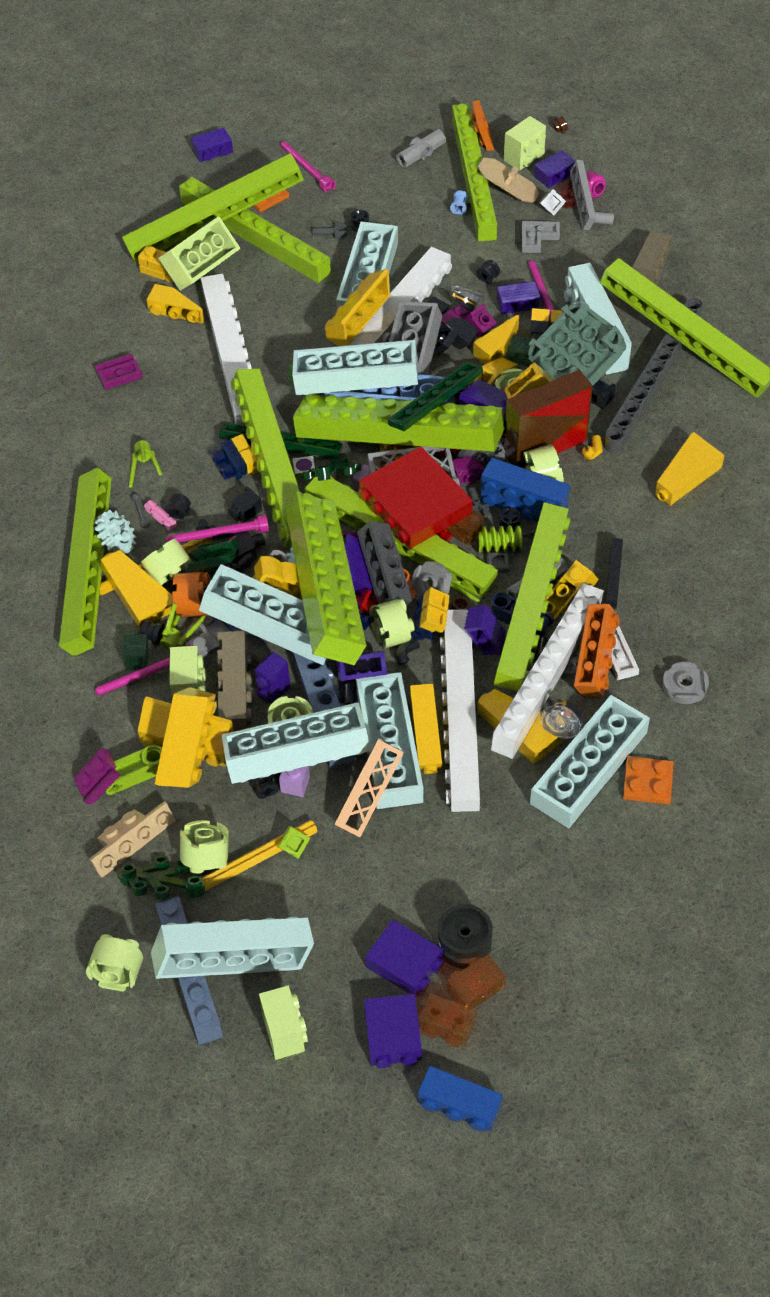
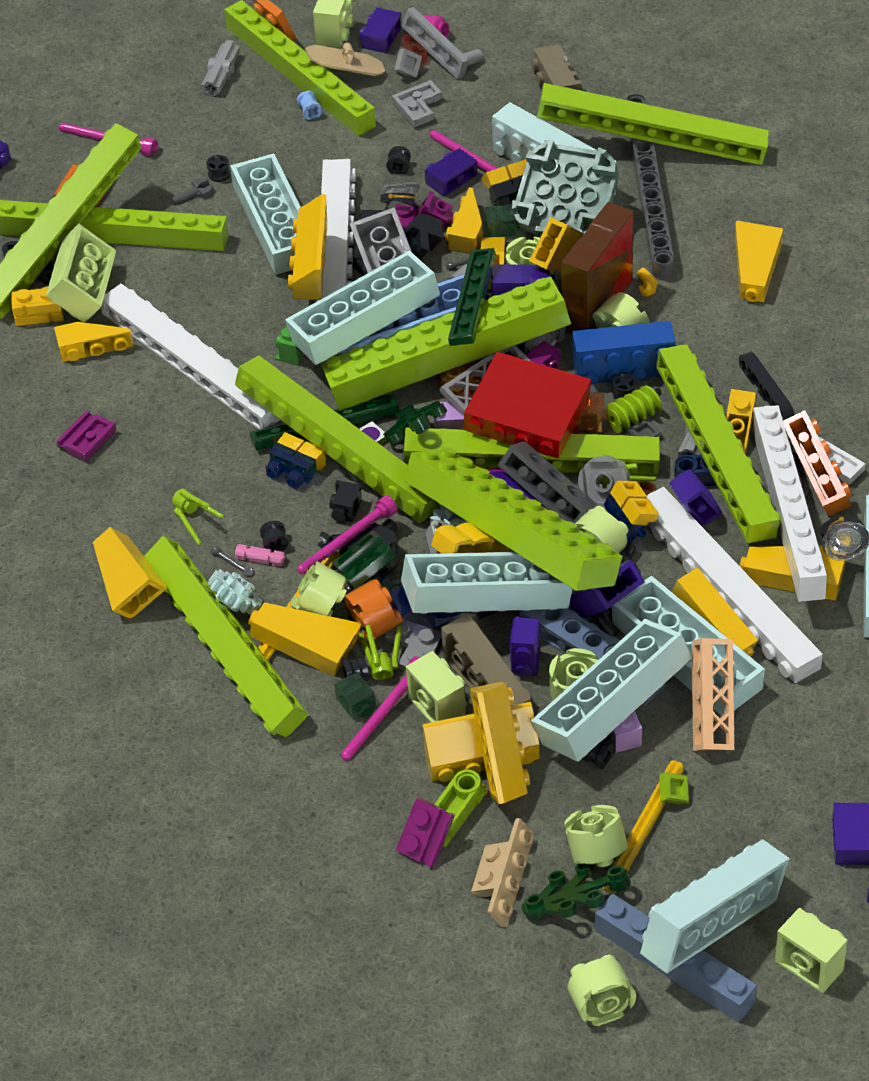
camera: 30 degrees left, 5 degrees down
none -> yellow slope [93,527,167,618]

